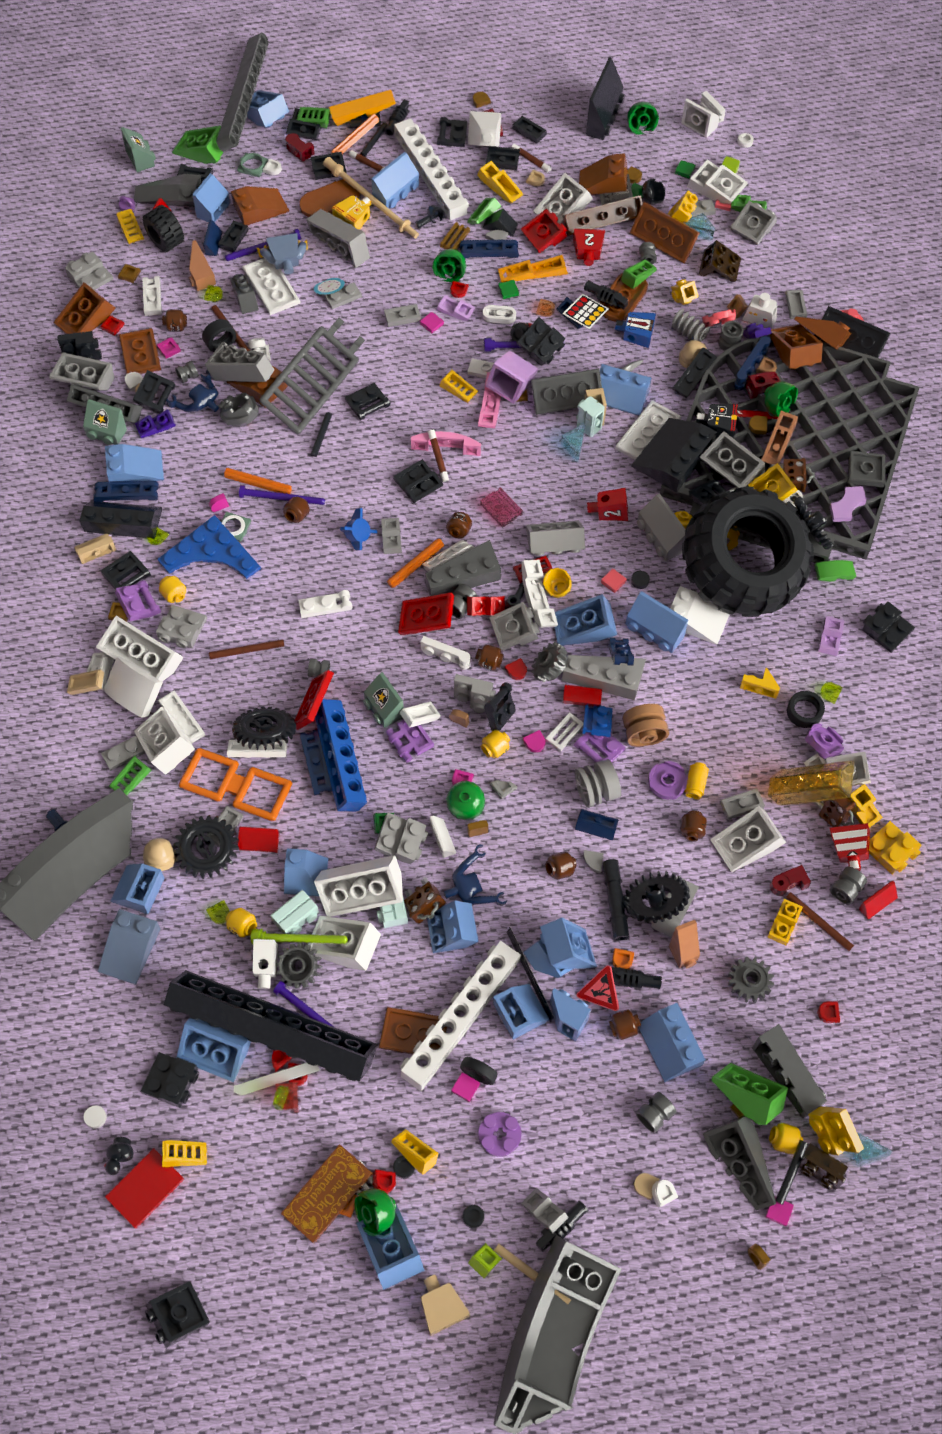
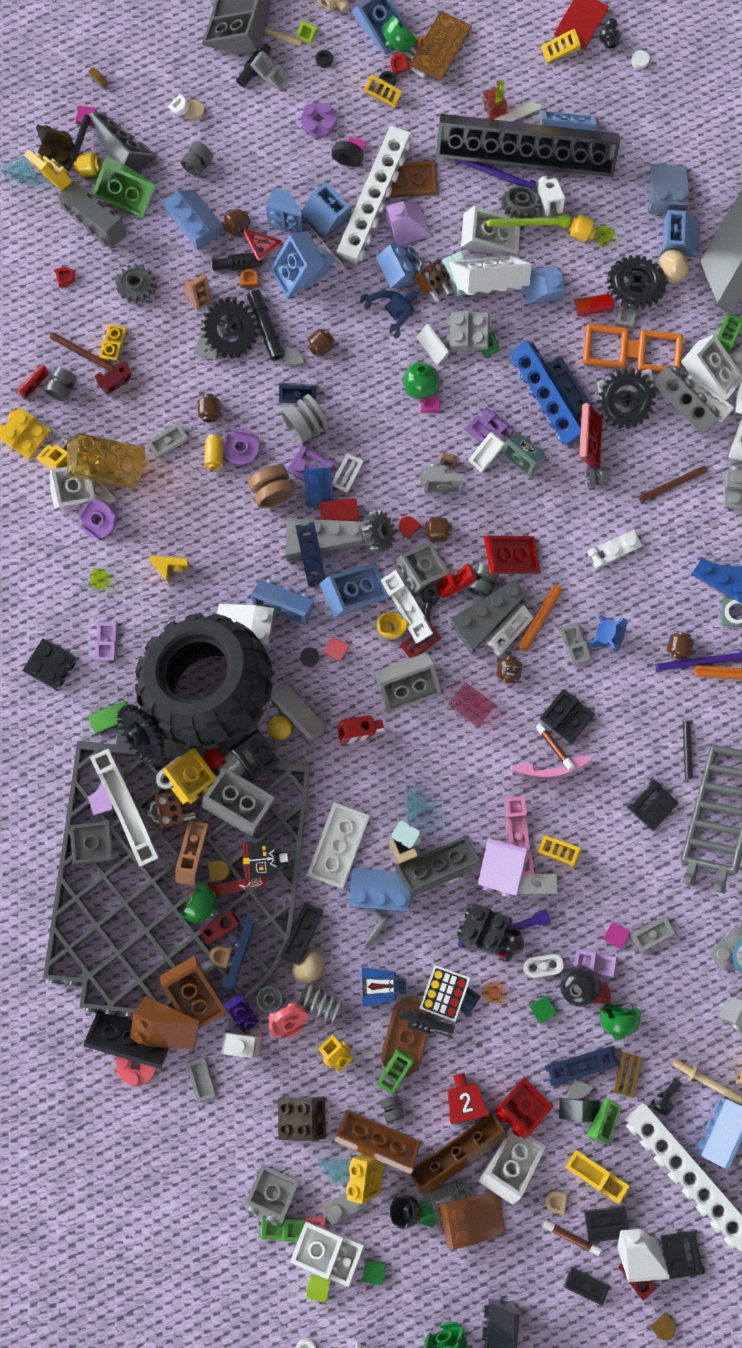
camera: 165 degrees right, 15 degrees up
black plate [140,1052,199,1108] -> none
light aqua brick [270,890,319,934] -> none
white plate [421,636,470,670] -> none
pearl gold tile [467,820,489,837] -> none
yellow head [481,730,510,759] -> none
black plate [484,682,516,731] -> none
light grey tile [490,780,517,799] -> none
light orange slope [498,254,568,283] -> none
dark pink tile [523,730,546,753] -> none
pearl gold tile [627,166,642,183] -> none
black slope [631,418,717,493] -> none
white slope [710,806,786,872] -> none
medium nougat tile [727,294,748,319] -> none
black tyre [787,691,825,728] -> none
red torso [830,823,870,871] -> none
none -> white arch [90,749,160,867]
none -> lavender slope [386,201,431,246]
none -> black cylinder [560,965,601,1007]
none -> dark grey brick [652,365,722,435]

